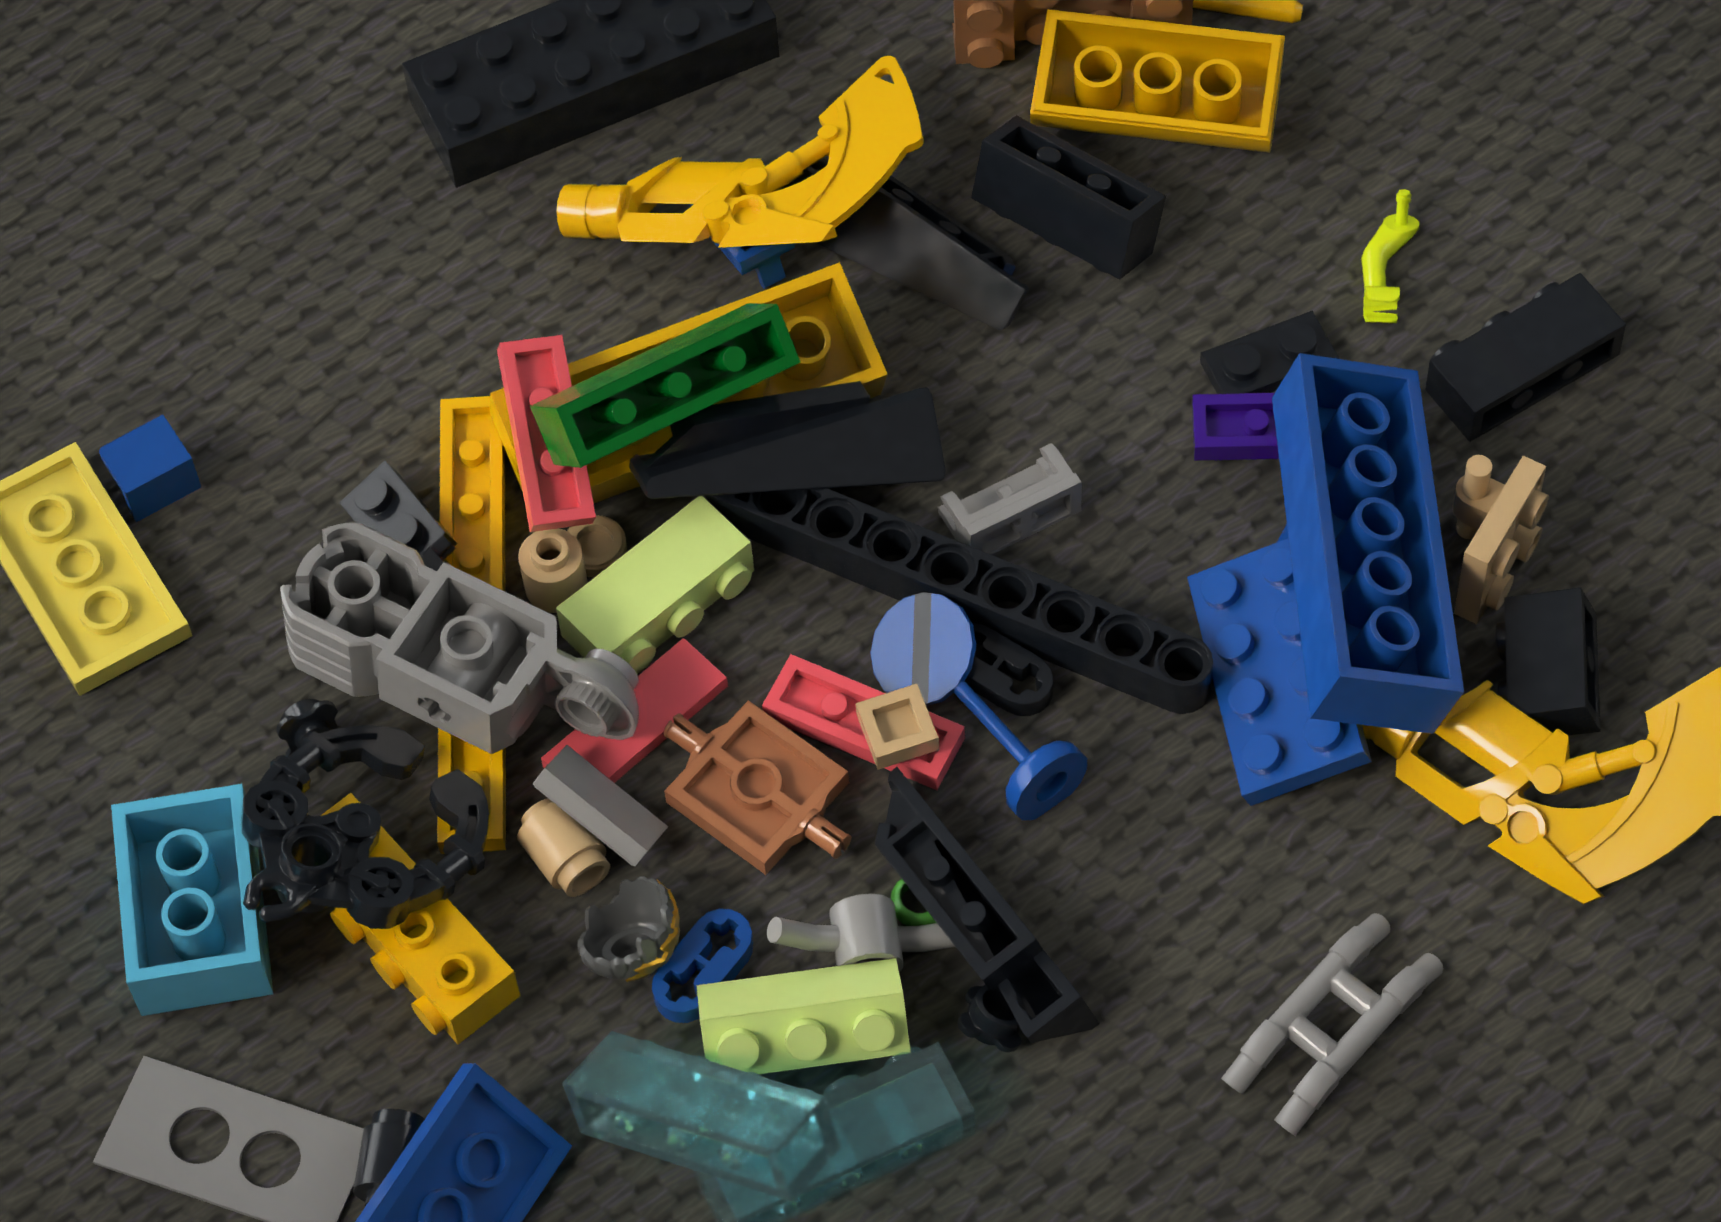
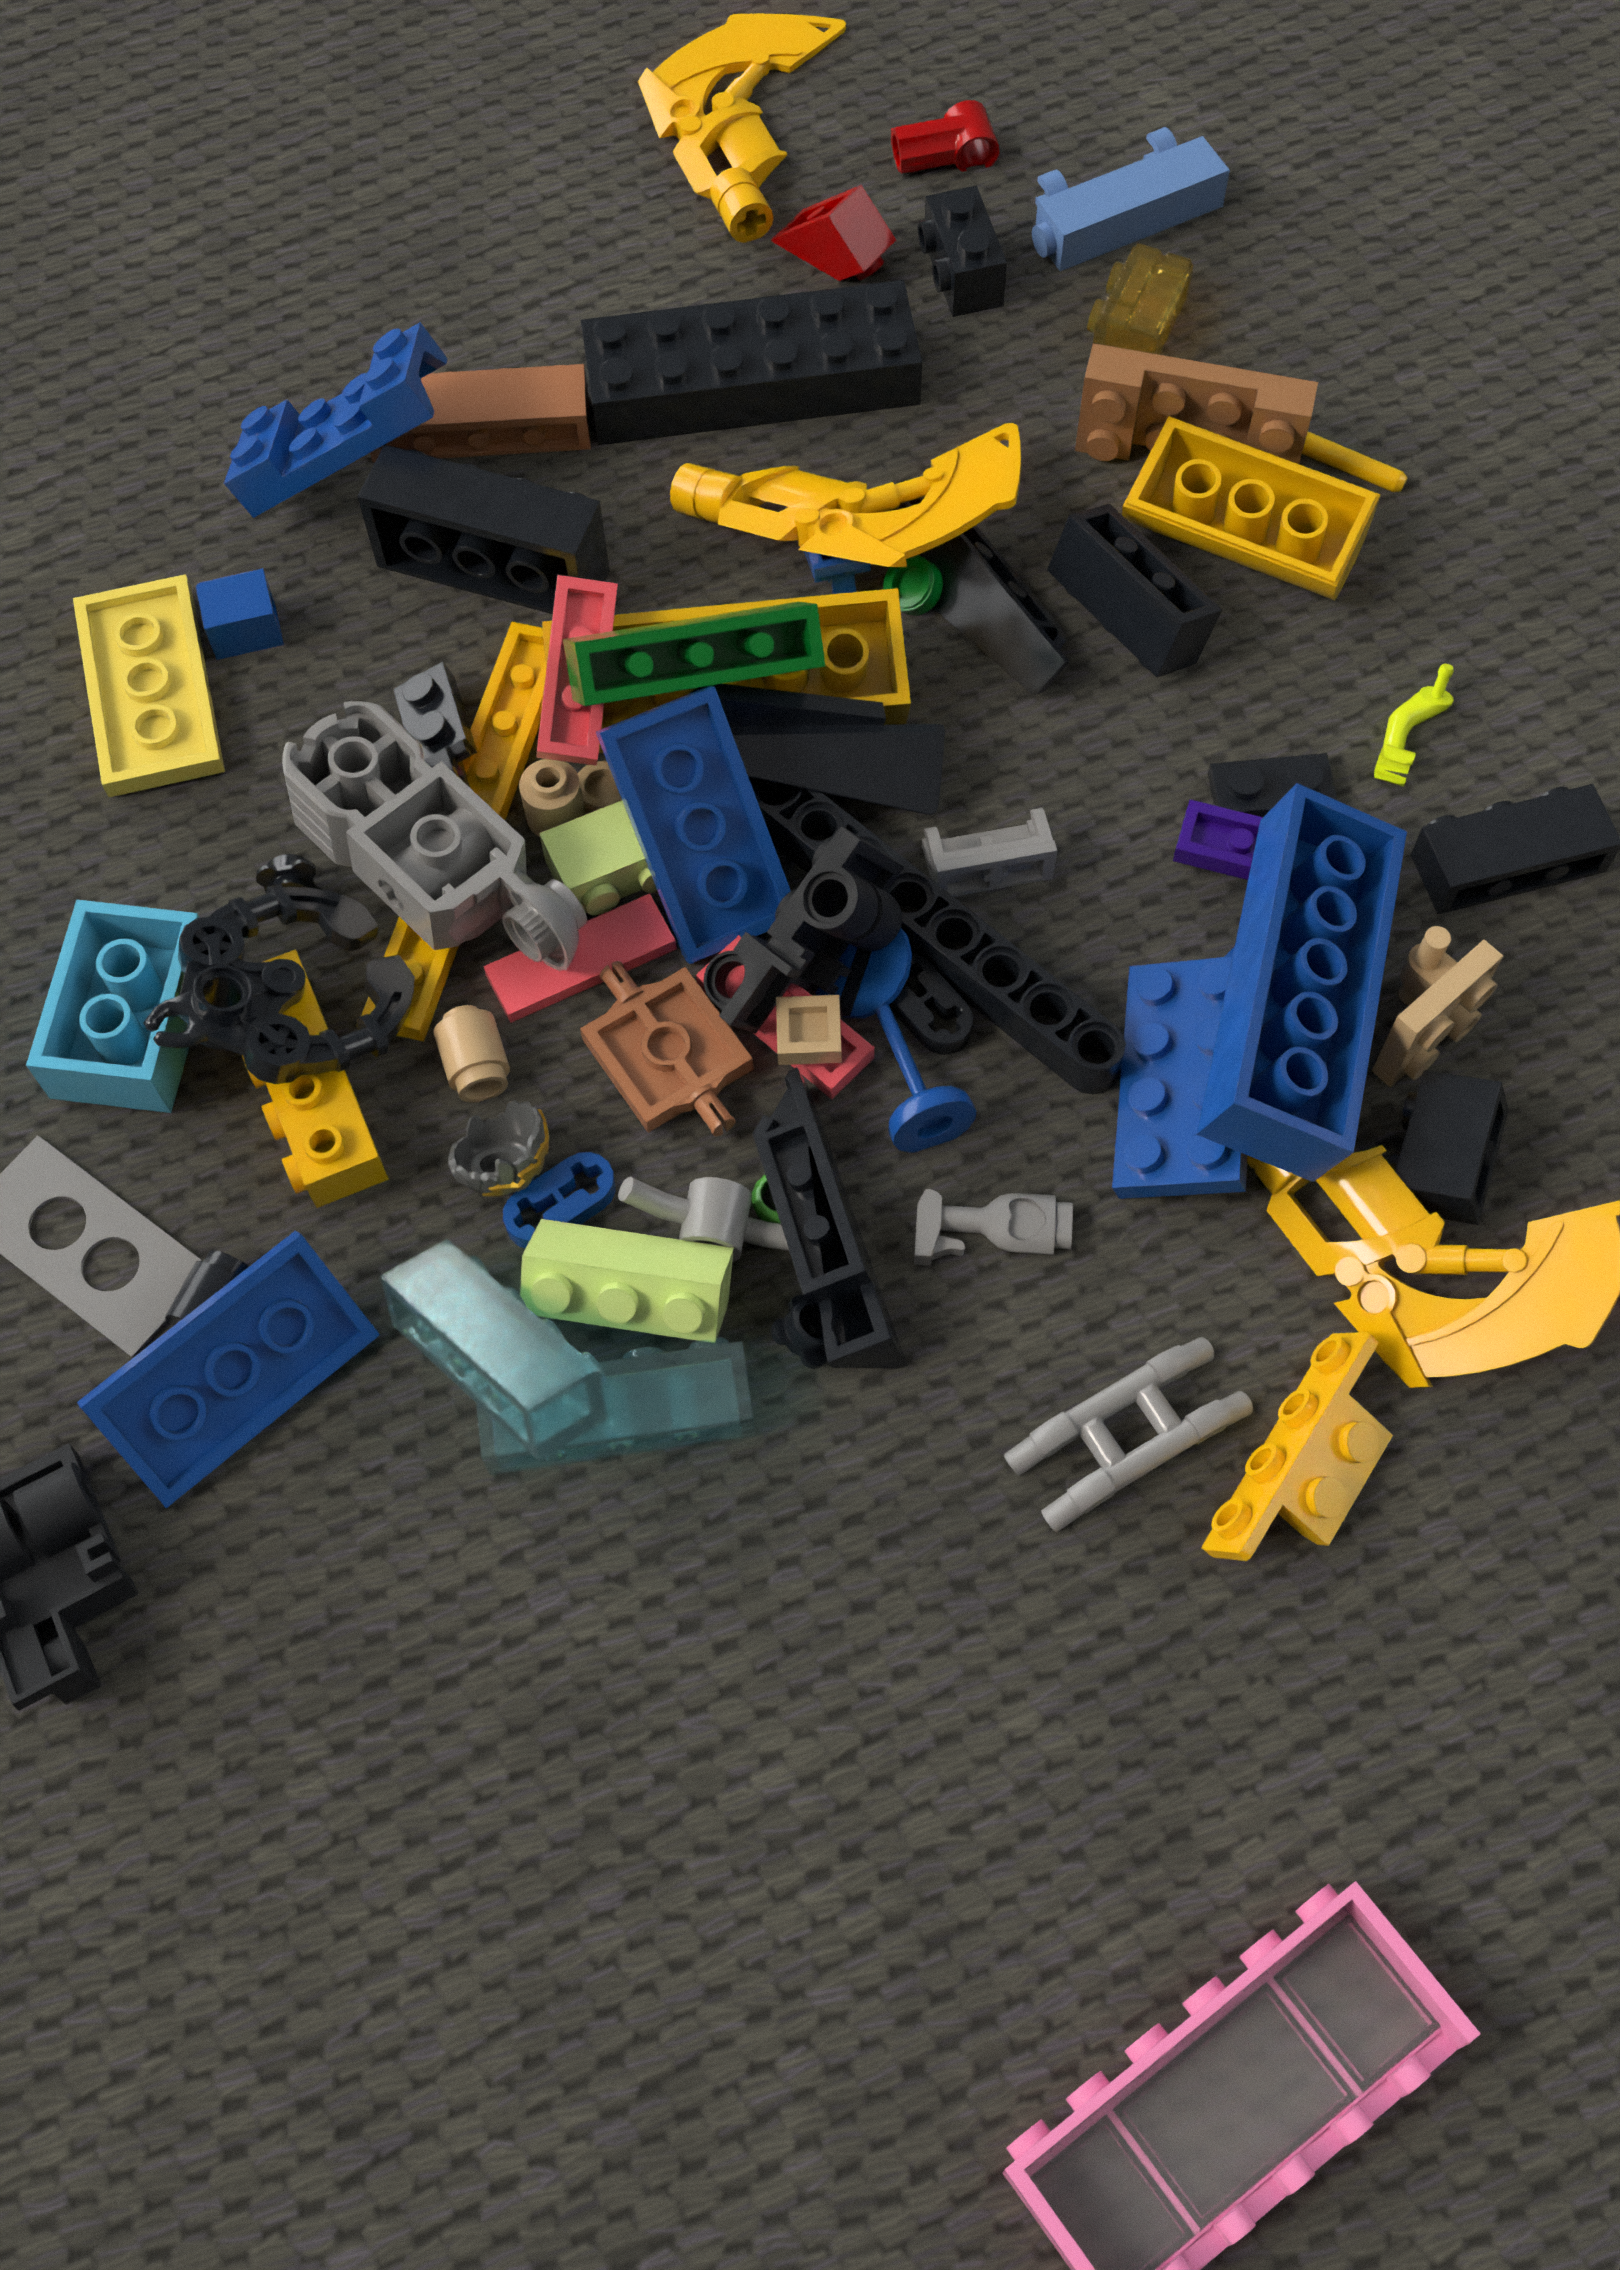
camera: 15 degrees right, 5 degrees up
light grey tile [533,745,668,866] -> none
none -> blue piece [224,322,448,518]
none -> black brick [357,445,610,614]
none -> nougat brick [370,364,591,462]
none -> blue plate [596,686,791,964]
none -> black plate [704,826,904,1034]
none -> green tile [883,555,943,616]
none -> light grey piece [914,1189,1073,1265]
none -> yellow bracket [1202,1332,1393,1561]

